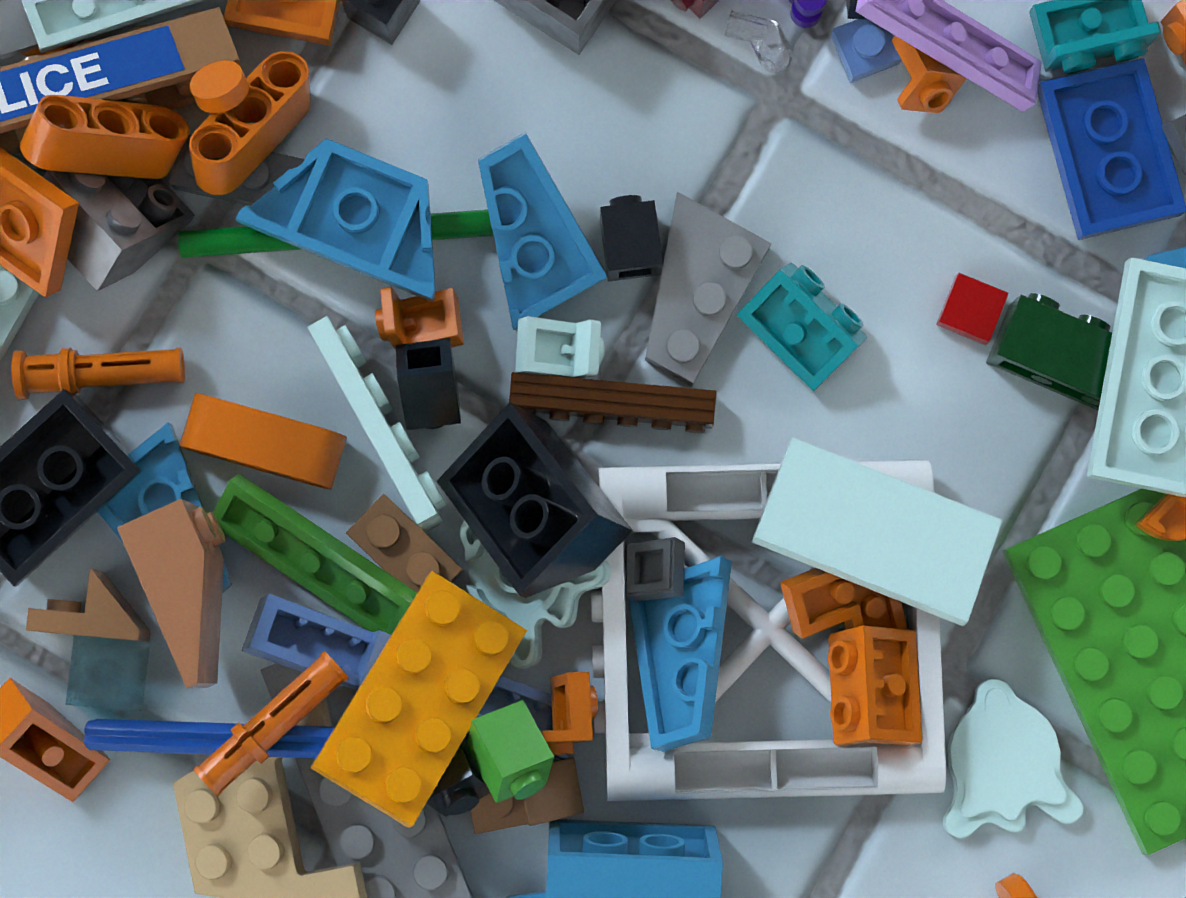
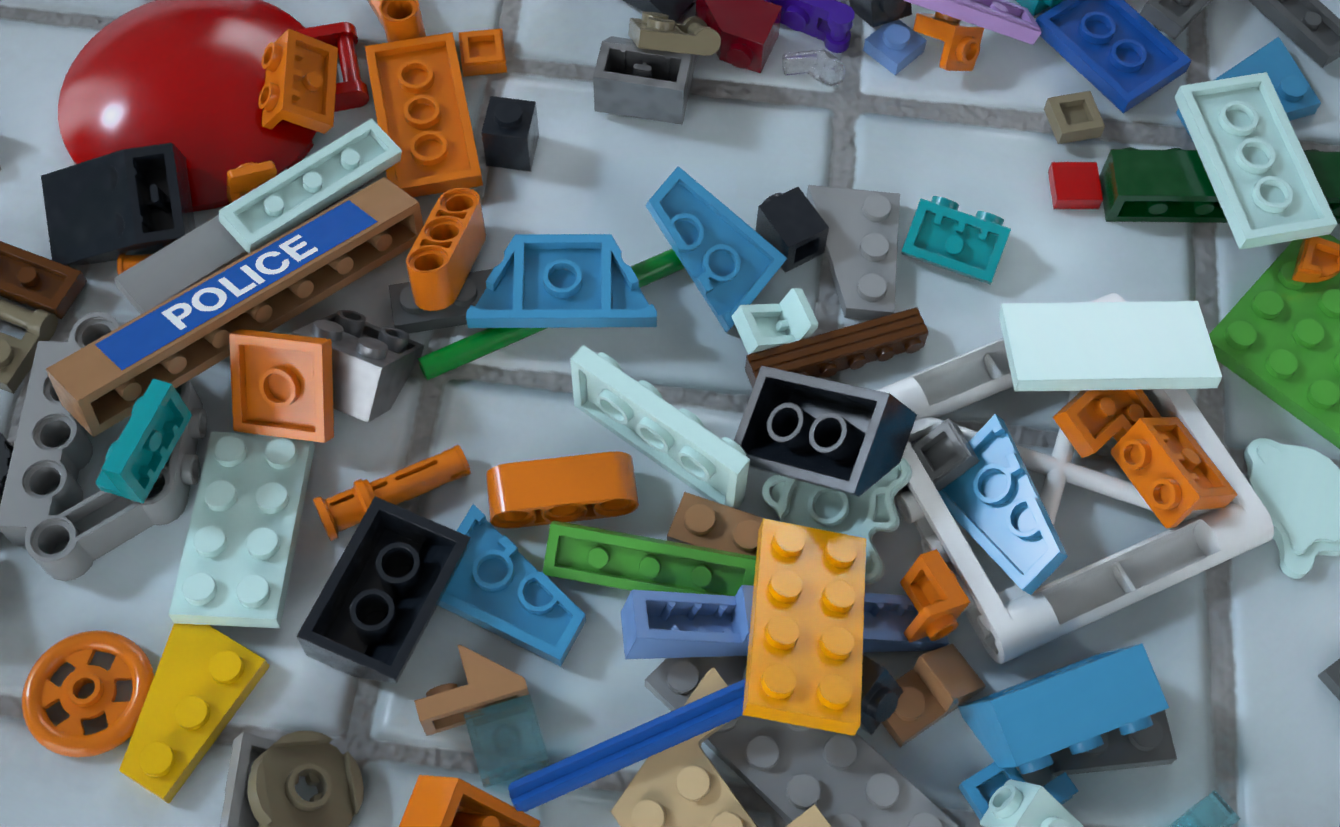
camera: 20 degrees left, 20 degrees down
orange beam [20,95,190,179] -> none
nougat slope [117,498,226,688] -> none
orange tile [190,60,249,113] -> none
orange pin [193,651,349,797] -> none
orange bracket [375,286,464,350] -> none
black brick [396,338,461,430] -> none
bright green brick [466,700,554,803] -> none
none -> dark tan plate [1044,91,1105,144]

